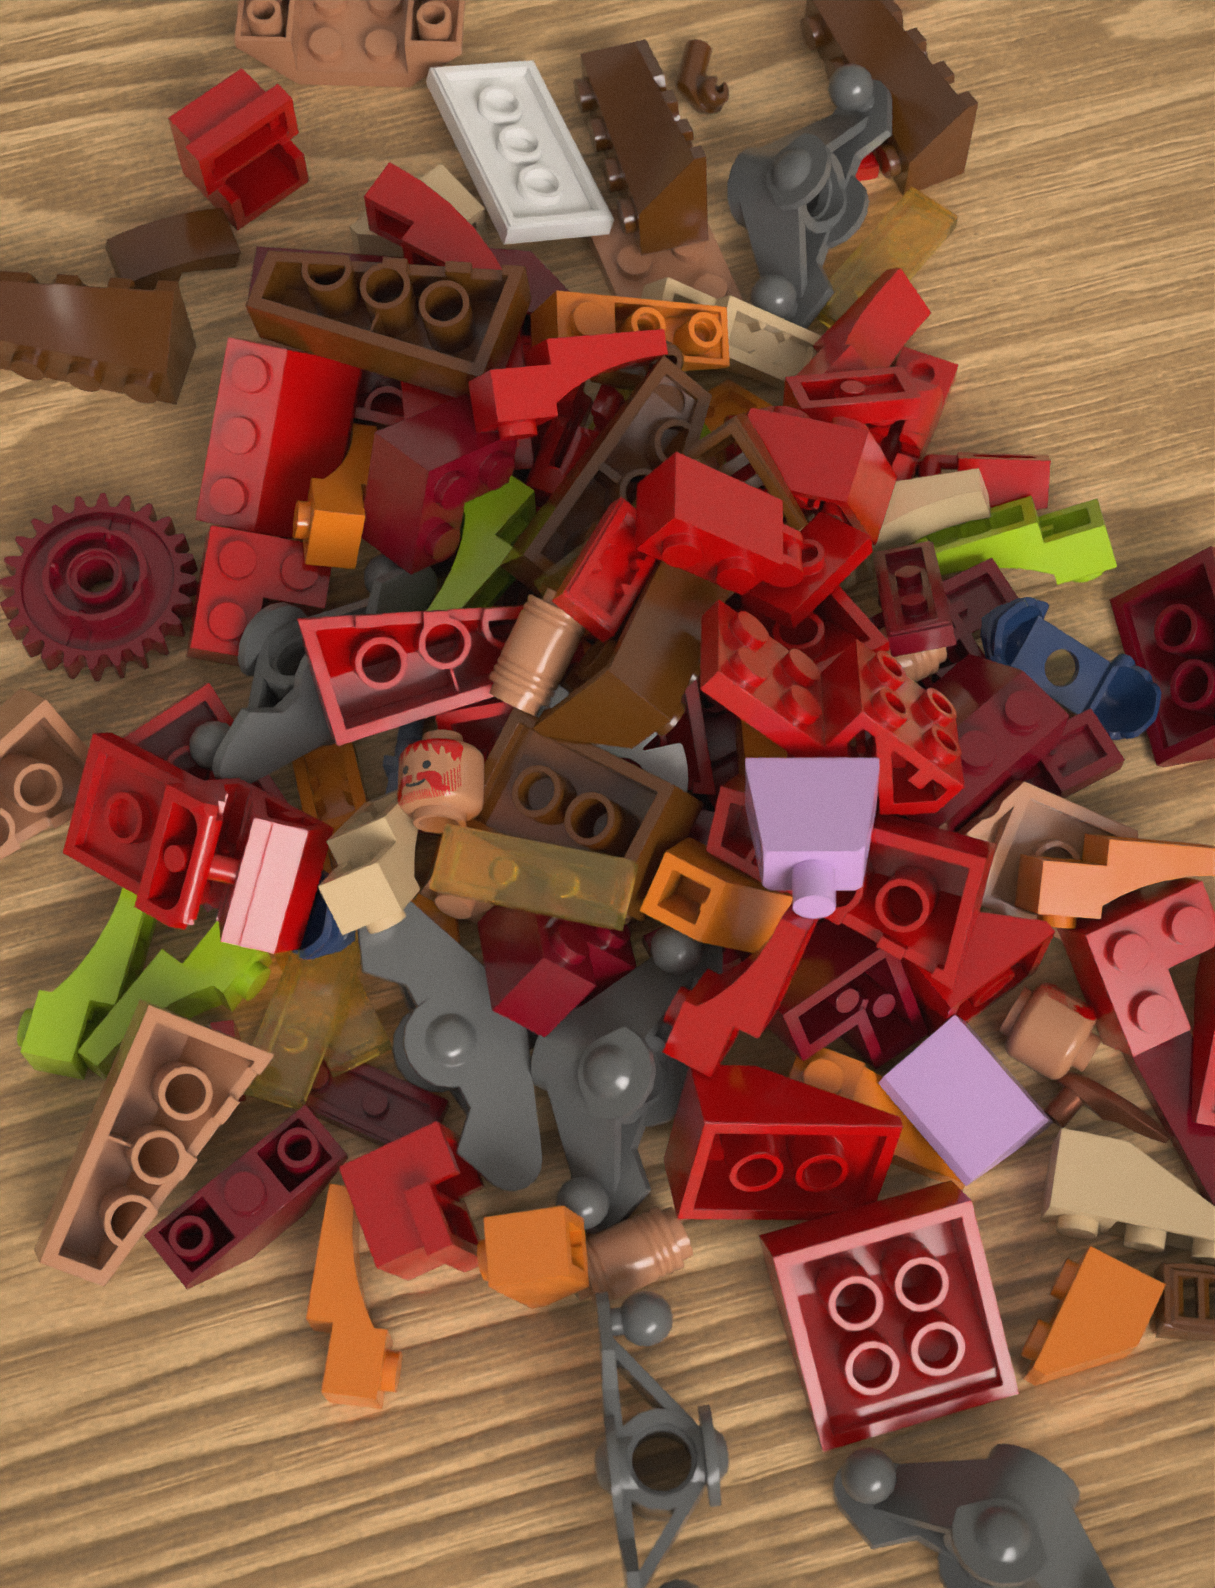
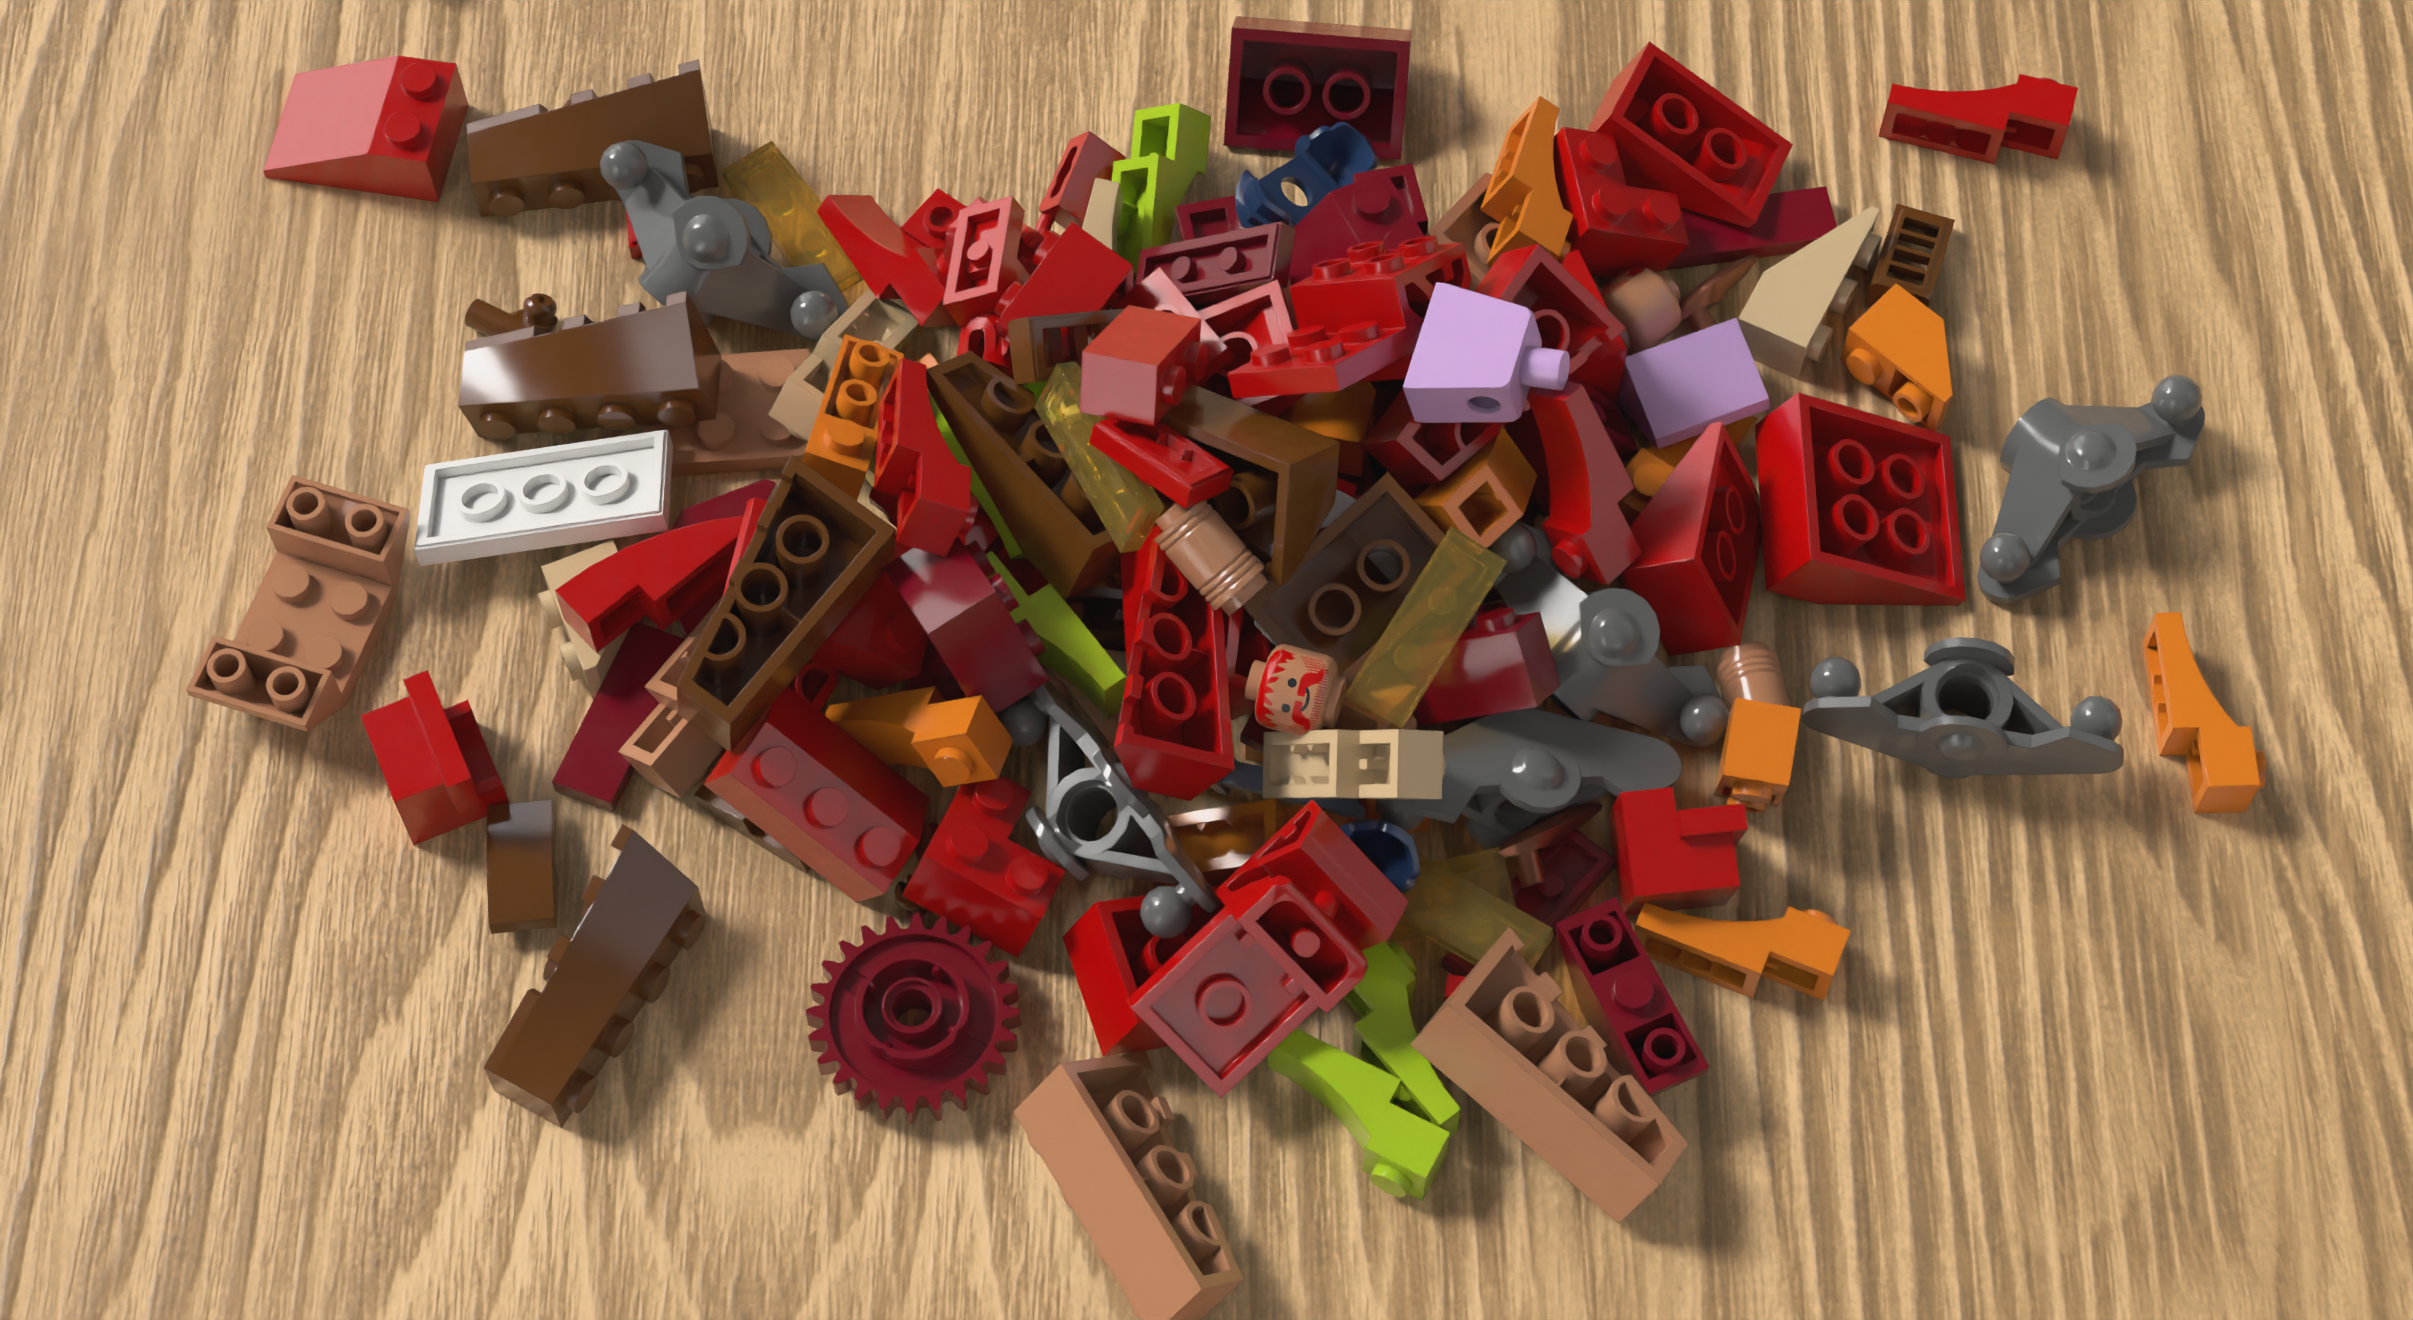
camera: 75 degrees left, 5 degrees down
none -> copper bar [1498,802,1603,888]

